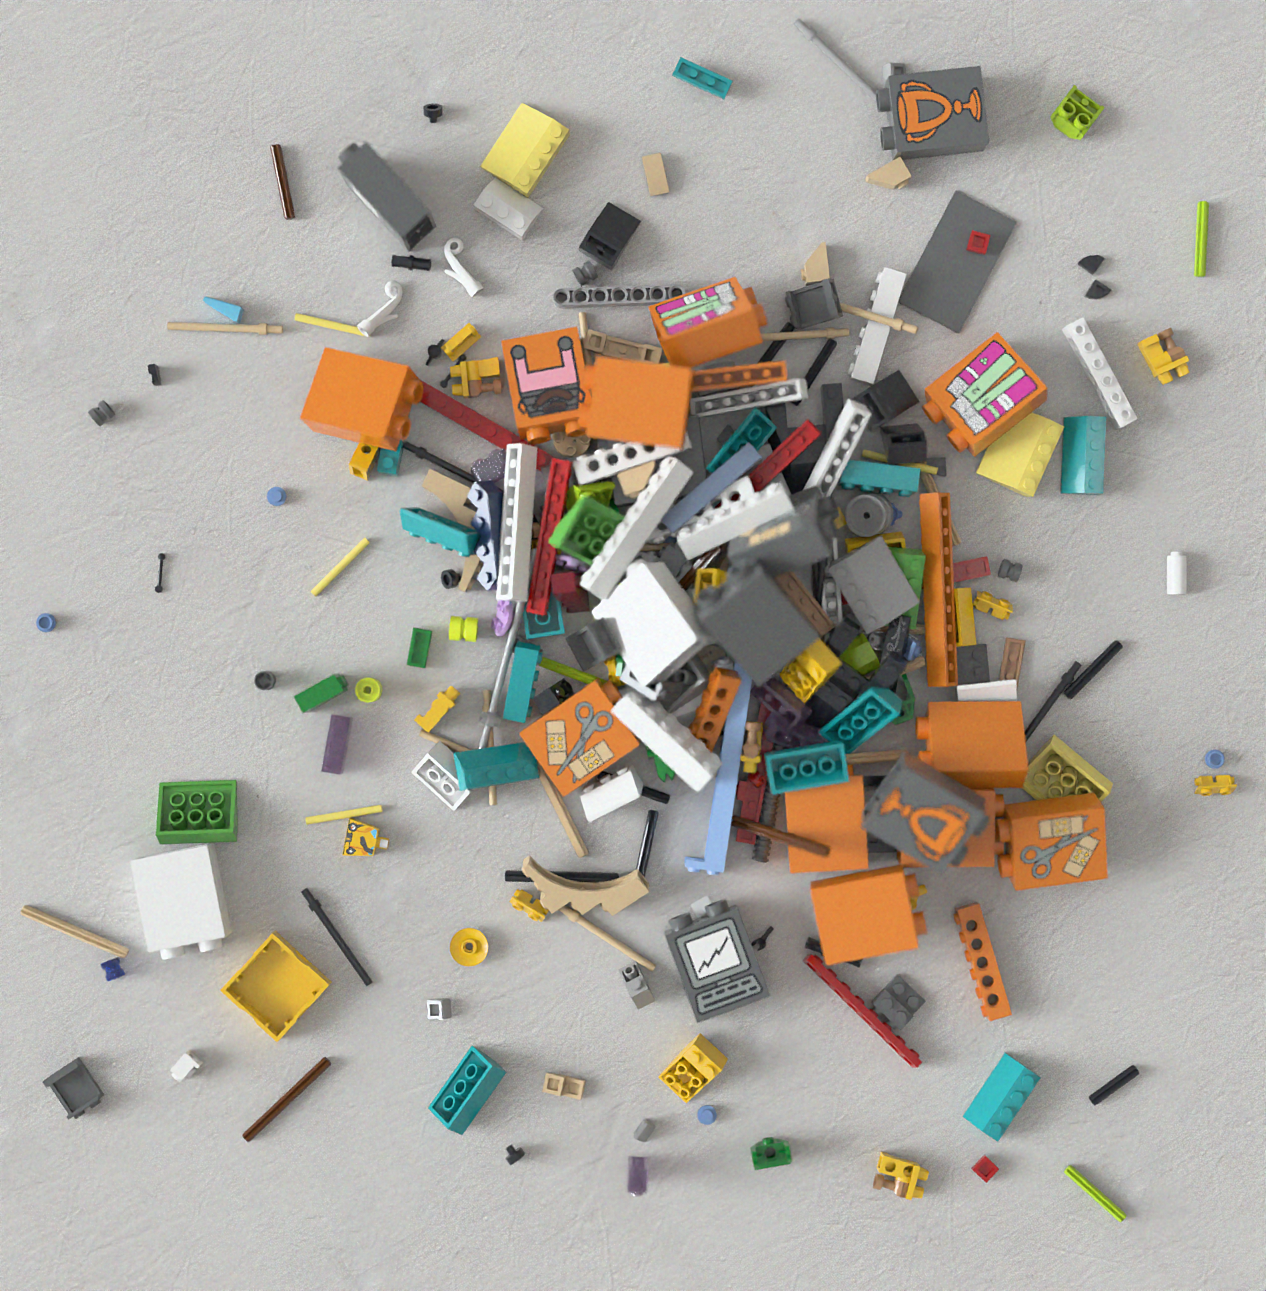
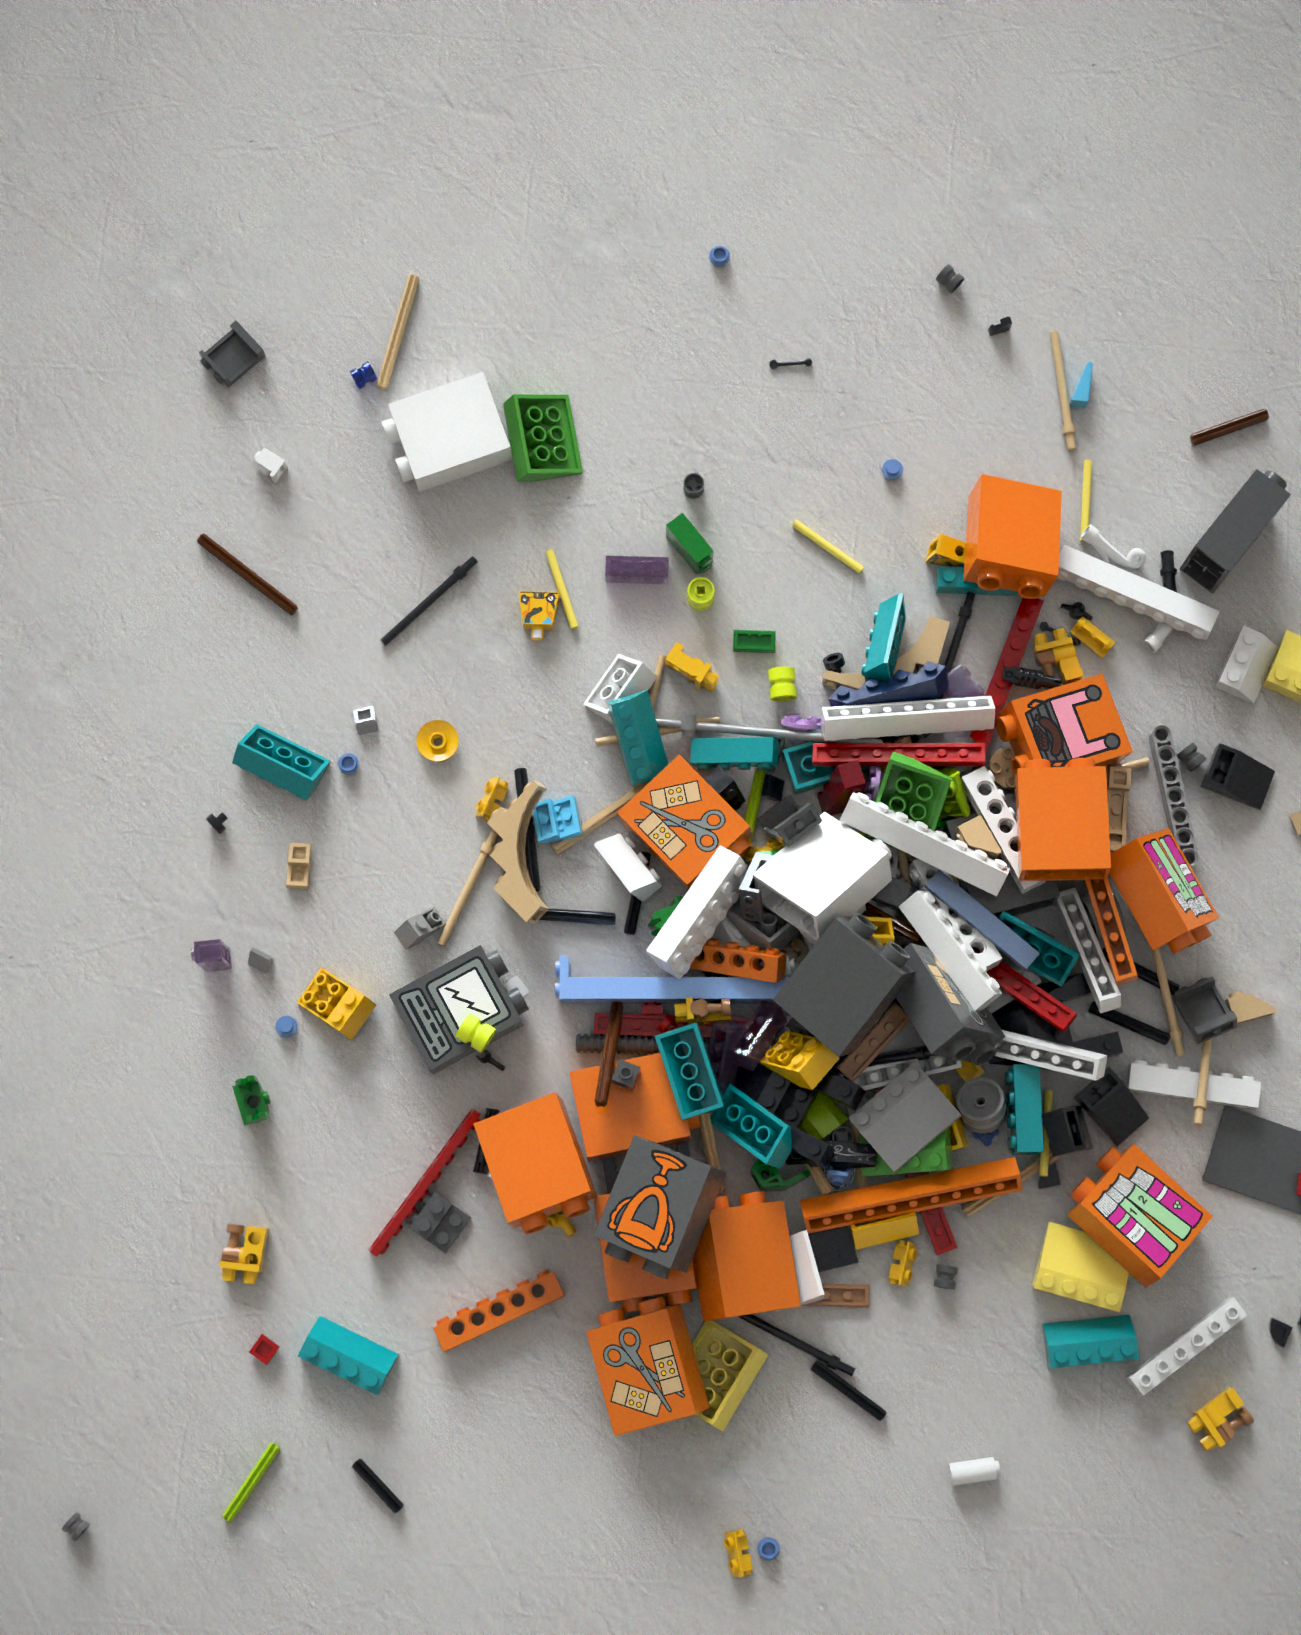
camera: 80 degrees right, 10 degrees down
yellow tile [220,931,332,1042] -> none
none -> medium blue plate [338,753,359,775]
none -> neon yellow wheel [455,1013,496,1053]
none -> medium azure slope [533,795,583,843]
none -> dark grey brick [612,1059,641,1091]
none -> black plate [761,775,785,801]
none -> black hinge [1002,667,1062,690]
none -> white brick [1057,545,1220,641]

